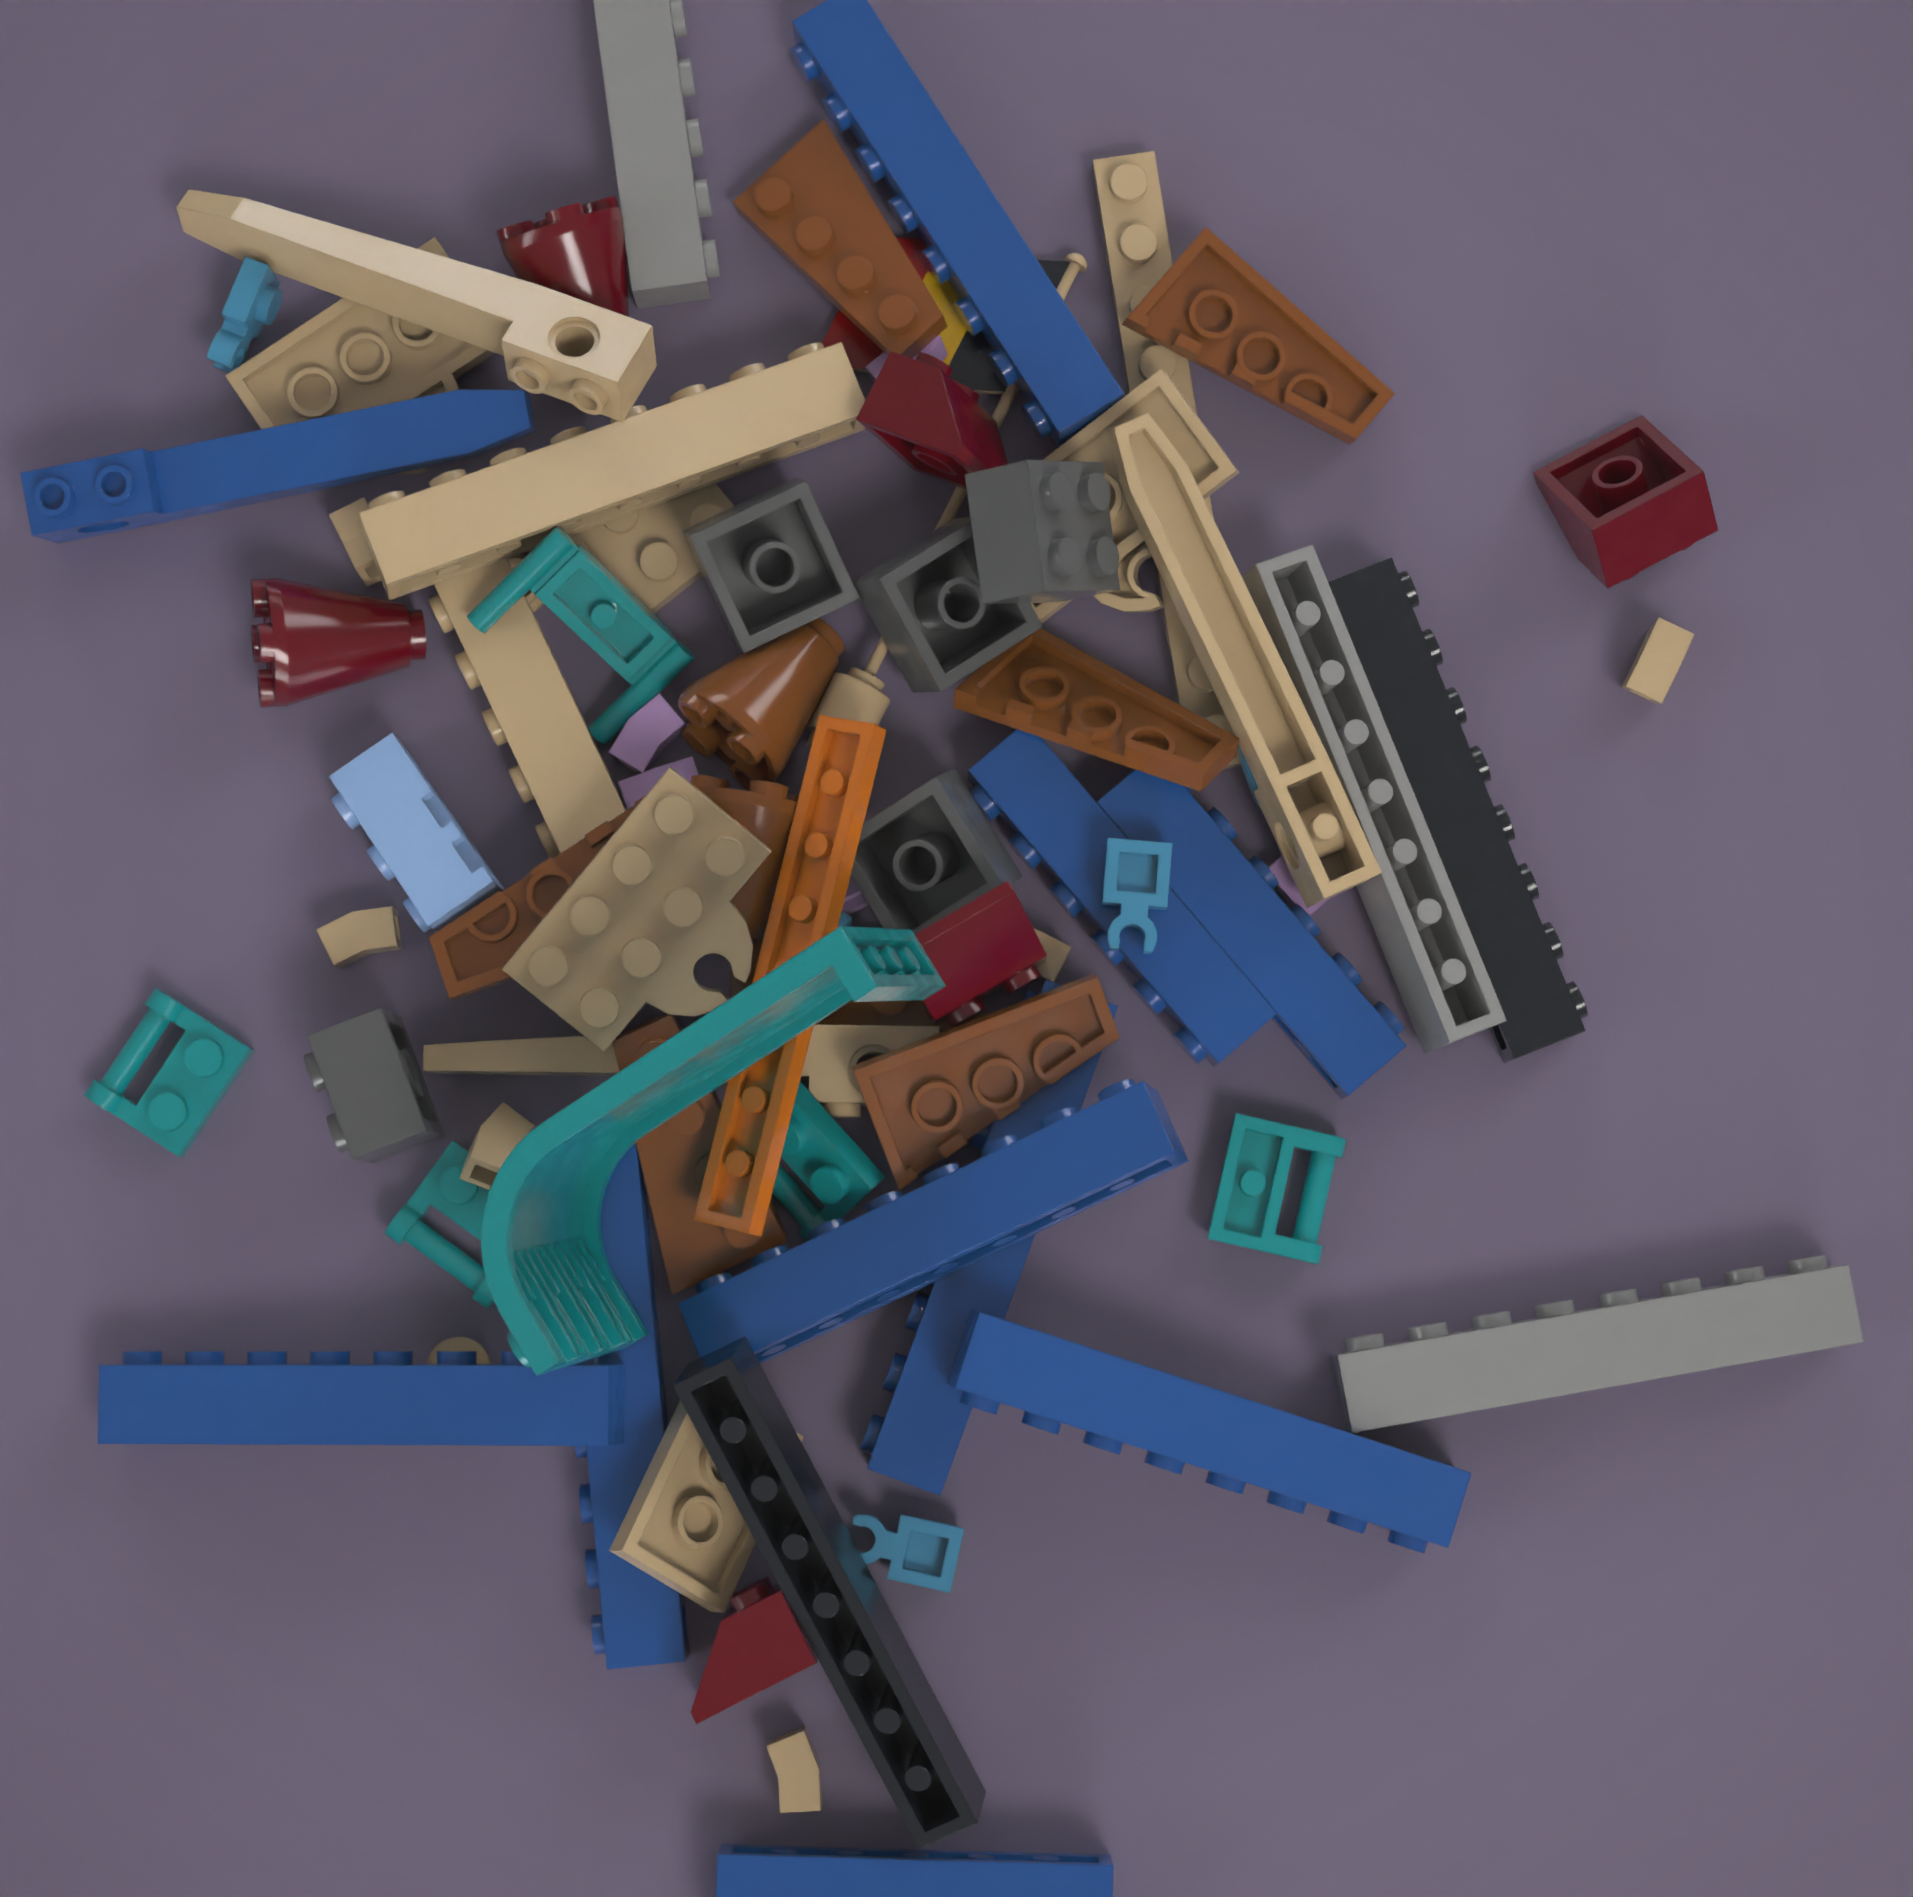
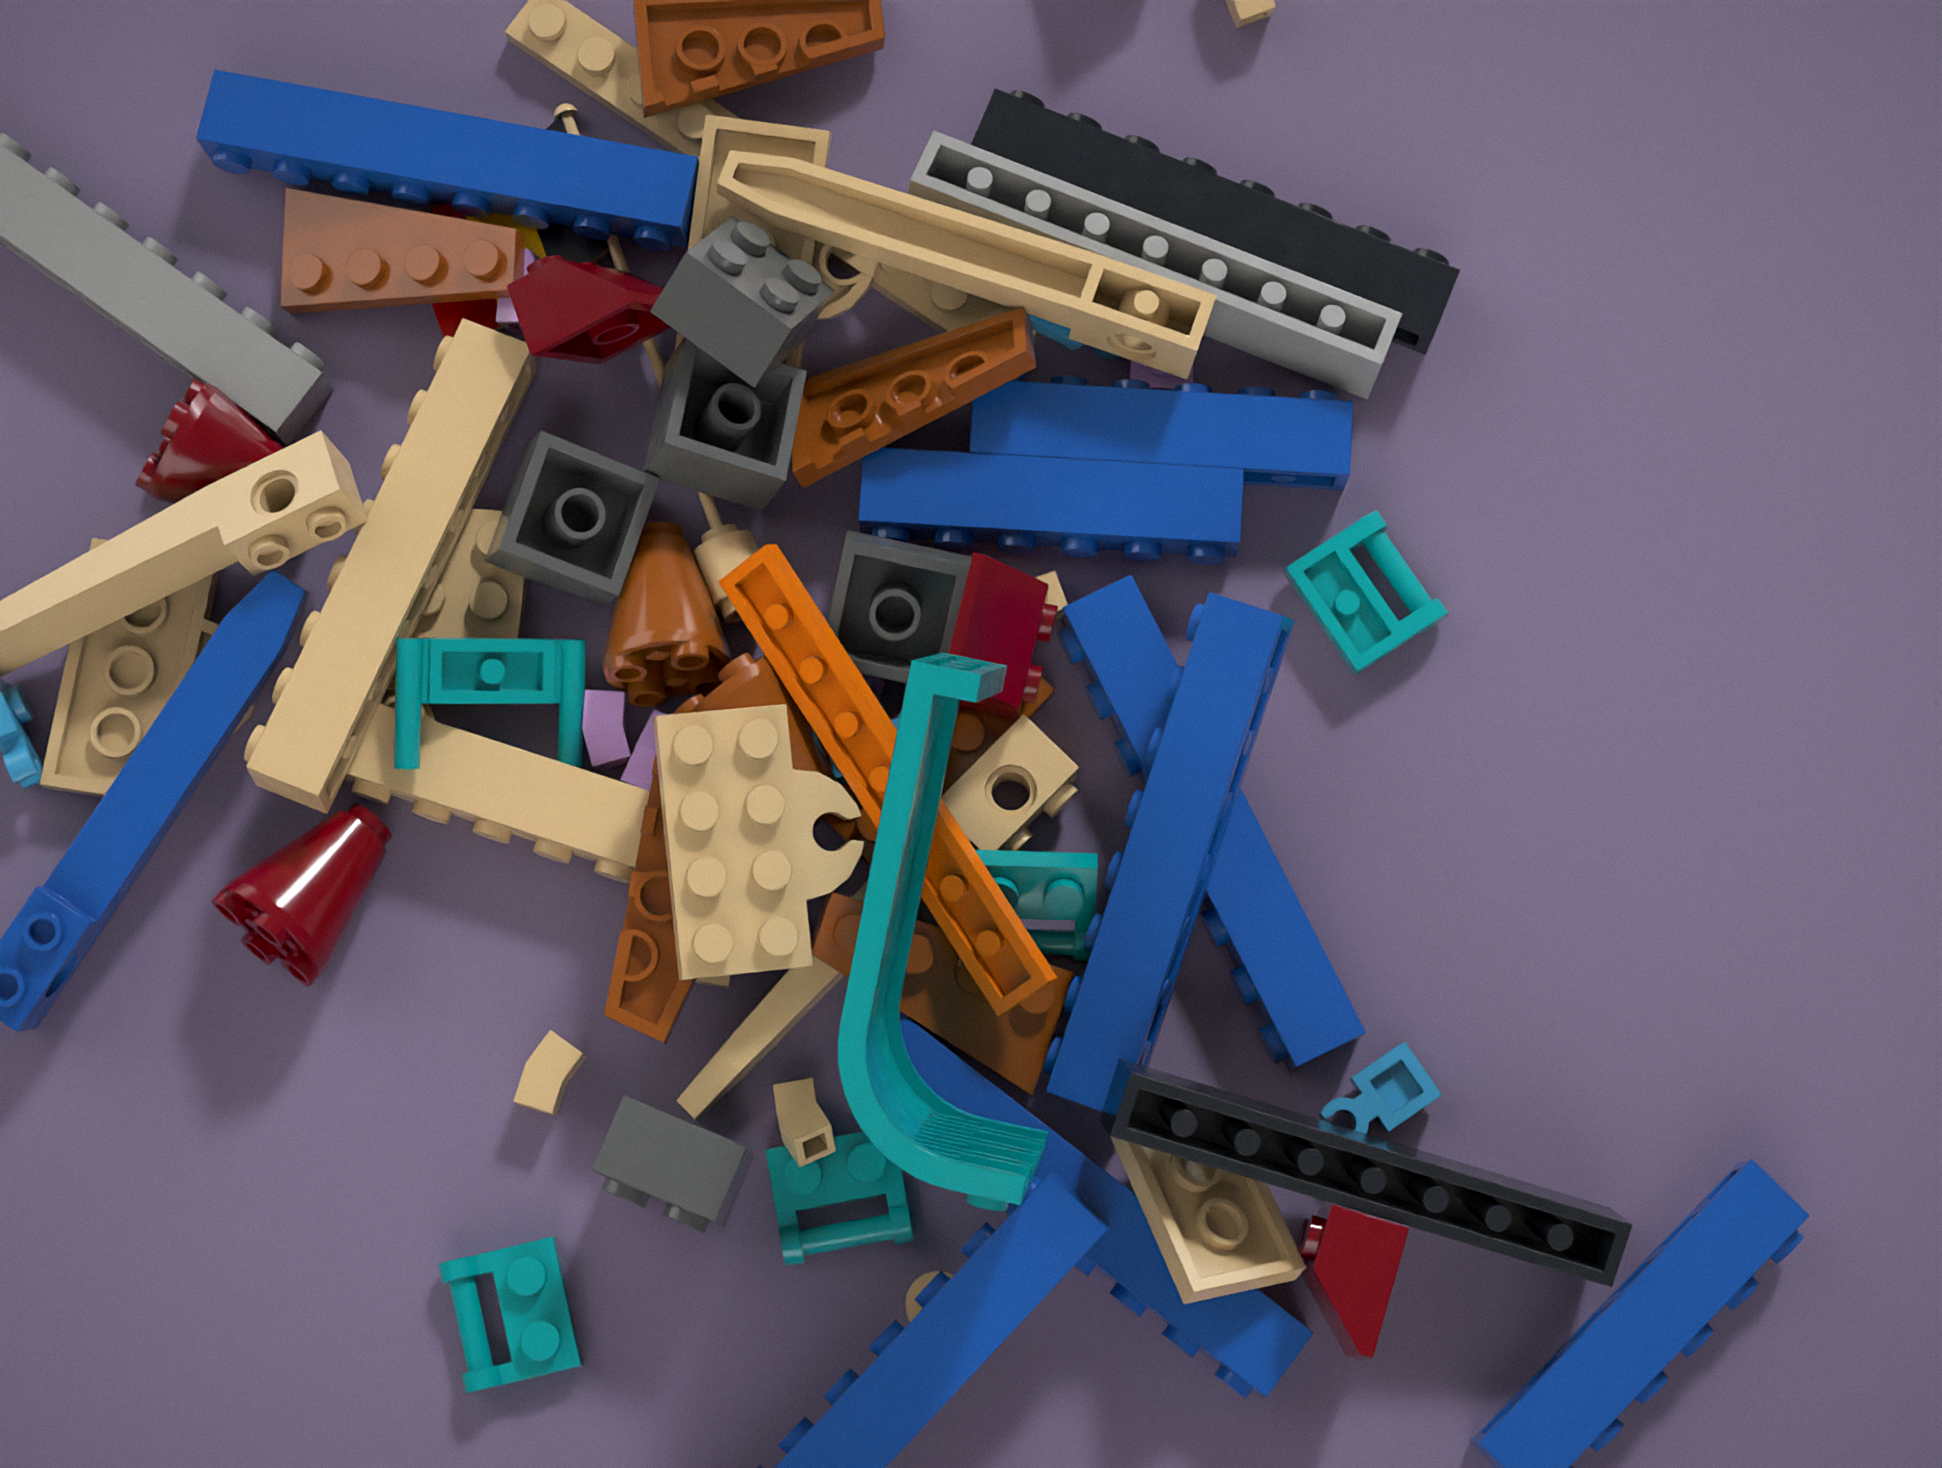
camera: 45 degrees left, 5 degrees down
tan piece [329,497,381,587] -> none
light blue wedge [329,733,505,933] -> none
tan piece [766,1726,822,1813] -> none
dark orange wing [852,973,1120,1190] -> none
blue brick [947,1309,1472,1553] -> none
dark azure plate [1101,838,1173,954] -> none
light grey brick [1331,1255,1864,1433] -> none

